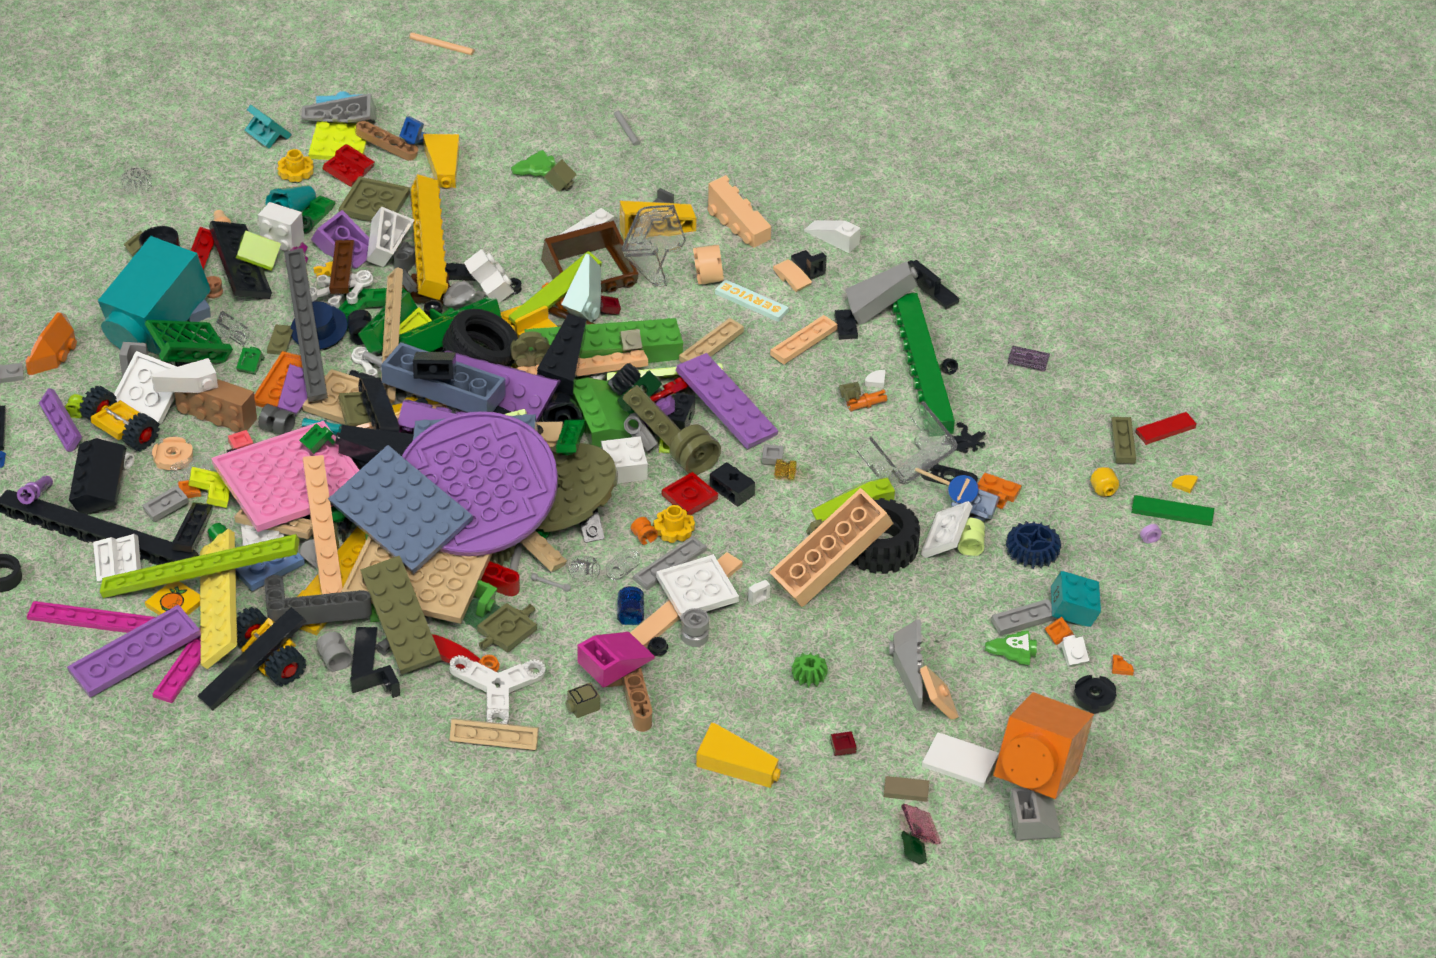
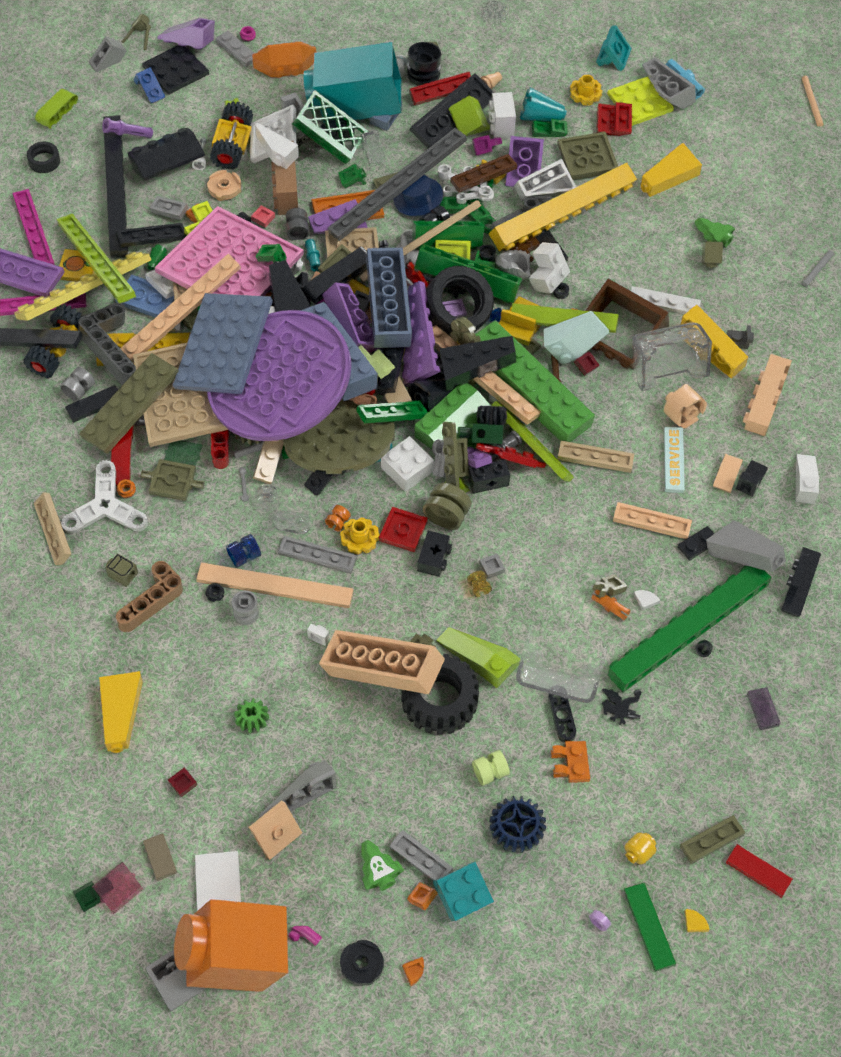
camera: 60 degrees right, 15 degrees up
medium lavender tile [39,388,82,452] -> none
white slope [93,534,141,582] -> none
clear plate [170,455,210,481] -> none
nougat wheel [206,276,223,298] -> none
dark green plate [302,215,314,234] -> none
black bracket [350,665,400,698] -> none
medium nougat beam [355,121,418,161] -> none
blue bracket [399,116,426,145] -> none
black brick [413,352,456,380] -> none
bright green bracket [474,580,497,618] -> none
dark pink slope [577,631,655,688] -> none
plate [619,329,643,352] -> none
white plate [656,554,739,619] -> none
medium lavender plate [675,353,779,449] -> none
blue piece [915,468,979,504] -> none
white tile [921,501,973,558] -> none
sand blue bracket [951,489,1000,522] -> none
white bracket [1058,635,1089,666] -> none

